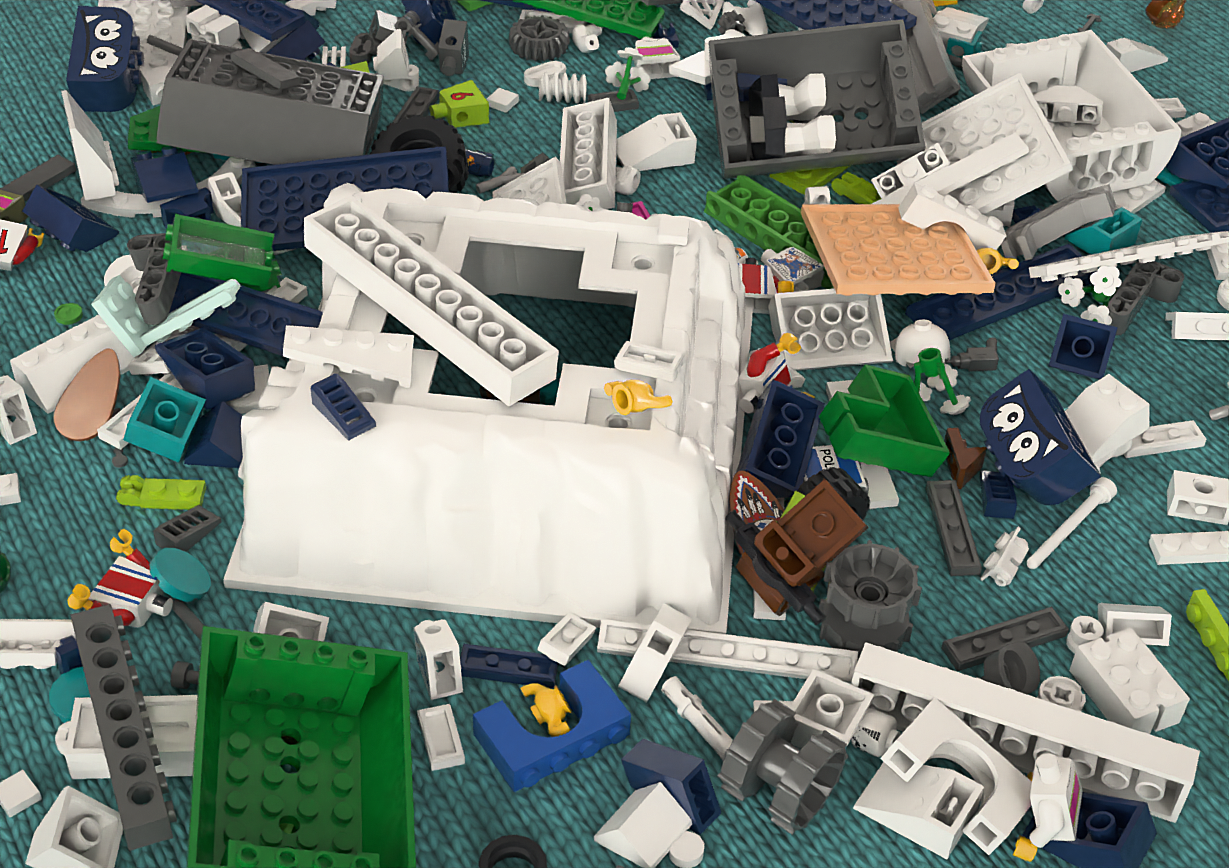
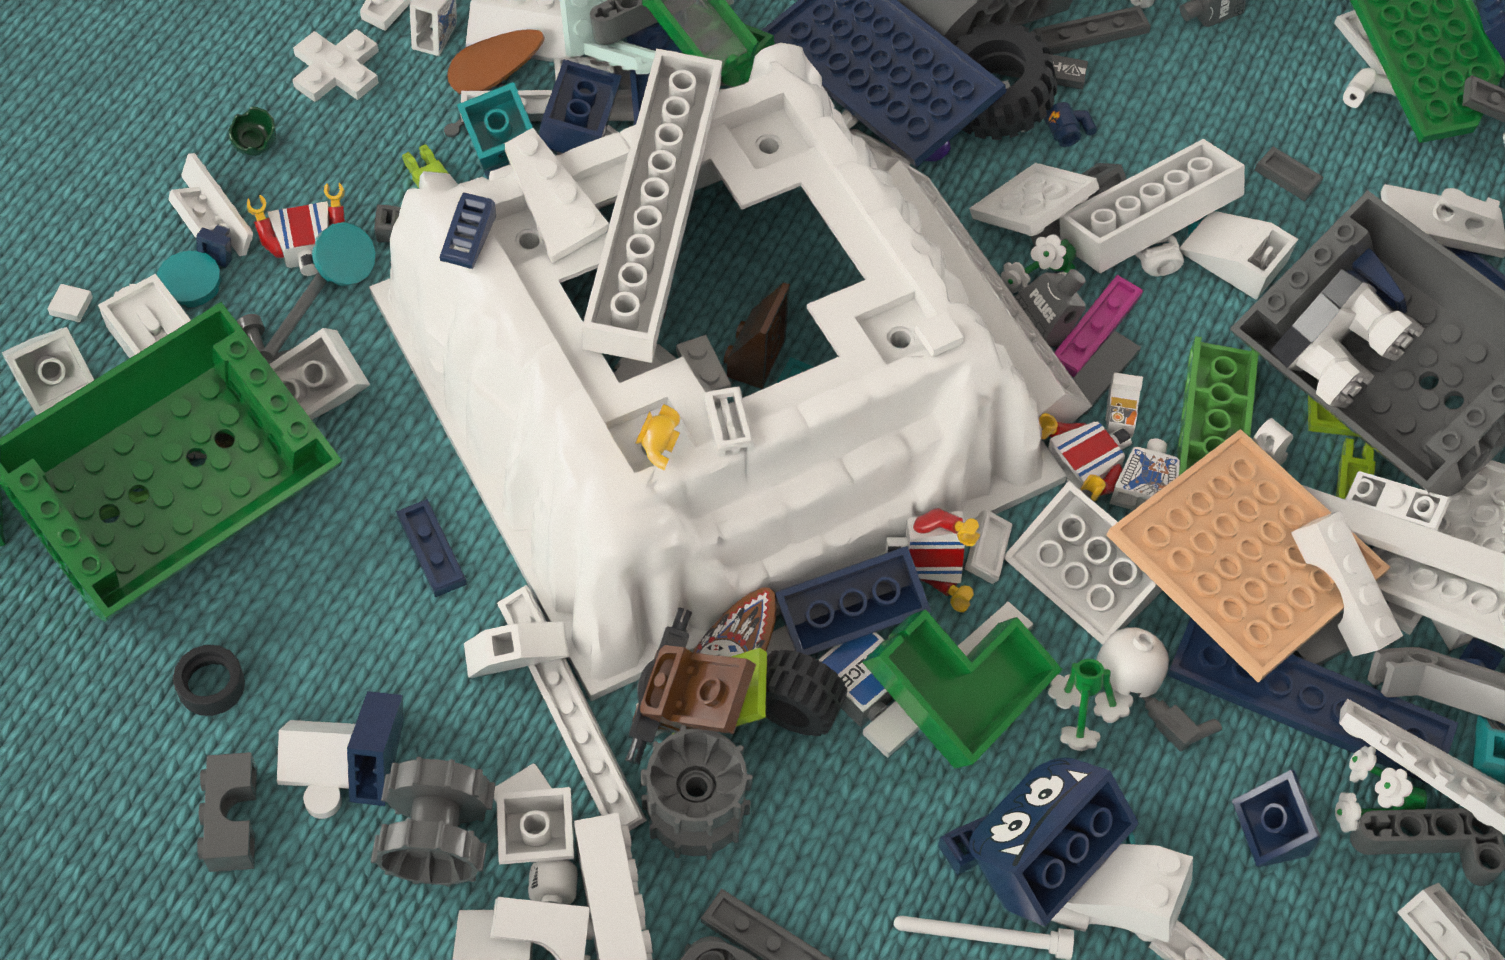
camera: 55 degrees right, 15 degrees up
dark grey brick [70,604,177,851] -> none
white torso [414,619,463,700] -> none
white tile [417,704,465,771] -> none
lime torso [430,80,489,128] -> none
blue arch [473,660,631,792] -> none
light grey piece [476,166,525,194] -> none
white tile [487,88,519,113] -> none
dark grey gear [509,15,570,62] -> none
yellow piece [520,683,572,737] -> none
white tile [524,61,566,87] -> none
white plate [537,612,596,666] -> none
white piece [539,72,587,104] -> none
white plant [605,48,651,100] -> none
white torso [634,37,680,79] -> none
dark blue tile [652,23,679,48] -> none
white pin [661,676,733,761] -> none
dark grey tile [925,480,982,576] -> none
reddish brown slope [944,428,987,489] -> none
yellow piece [976,247,1019,275] -> none
white hinge [981,526,1029,587] -> none

